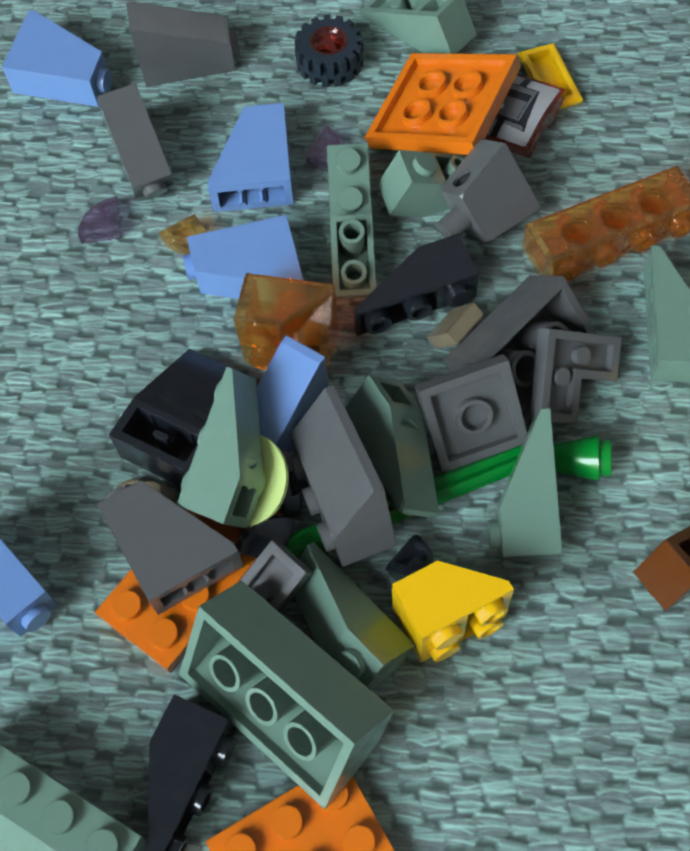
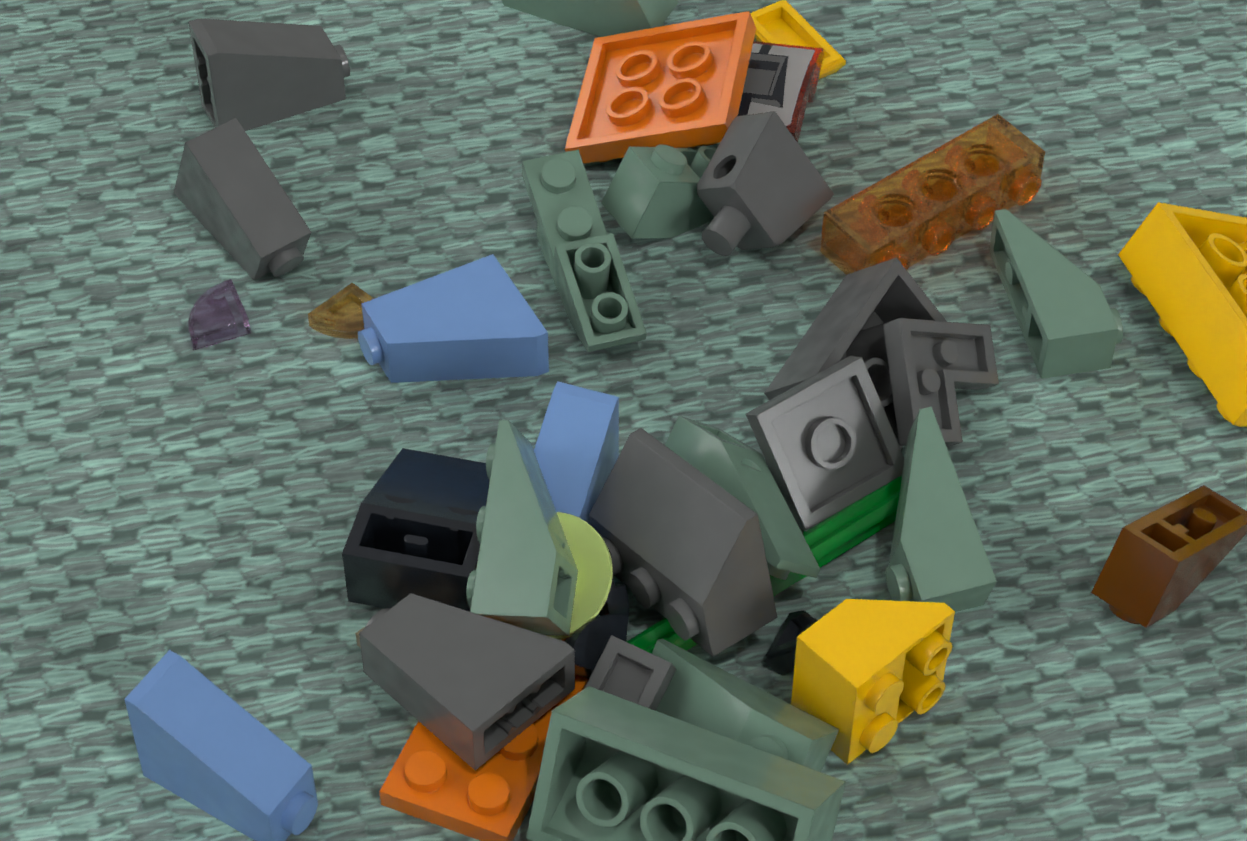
camera: 20 degrees left, 15 degrees down
medium blue slope [2,10,112,107] -> none
medium blue slope [208,103,294,212] -> none
clear orange slope [234,273,339,375] -> none
black wheel [294,15,364,87] -> none
clear purple tile [305,126,344,172] -> none
black slope [353,234,479,336] -> none
dark tan tile [426,303,484,348] -> none
green cone [553,435,611,481] -> none

